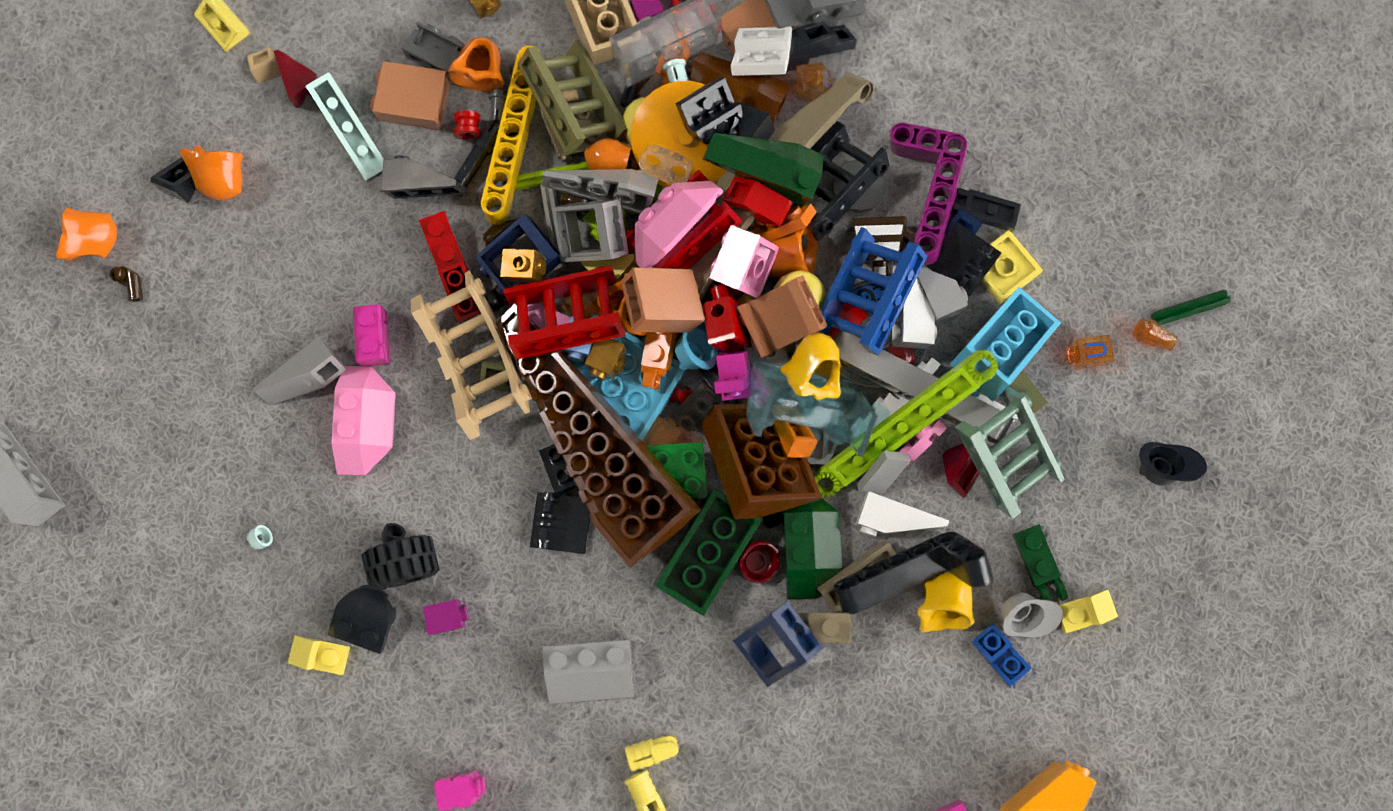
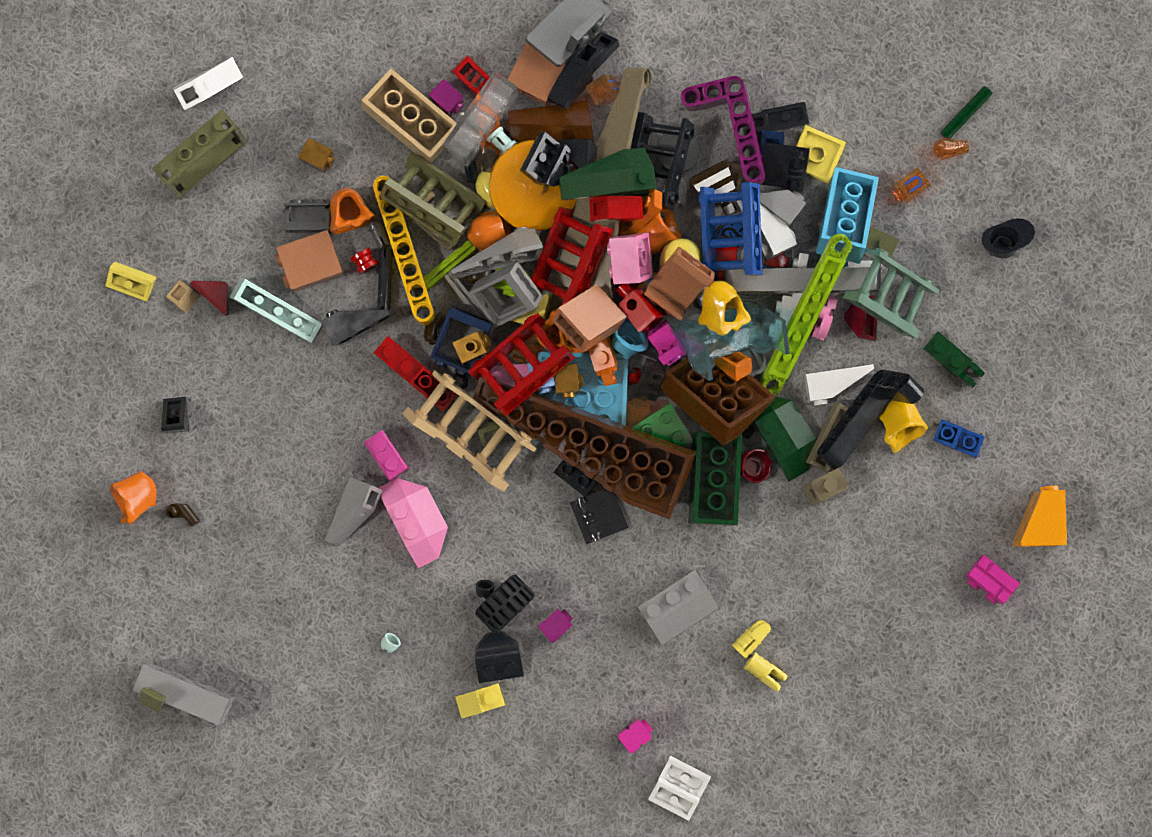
camera: 30 degrees left, 5 degrees up
orange piece [180,145,244,201] -> none
bright pink wedge [635,181,724,268] -> none
clear beam [639,145,693,185] -> none
white slope [731,27,792,76] -> none
dark blue window [733,601,823,687] -> none
light grey tile [857,451,911,495] -> none
light grey piece [998,592,1063,638] -> none
light yellow slope [1059,590,1118,633] -> none

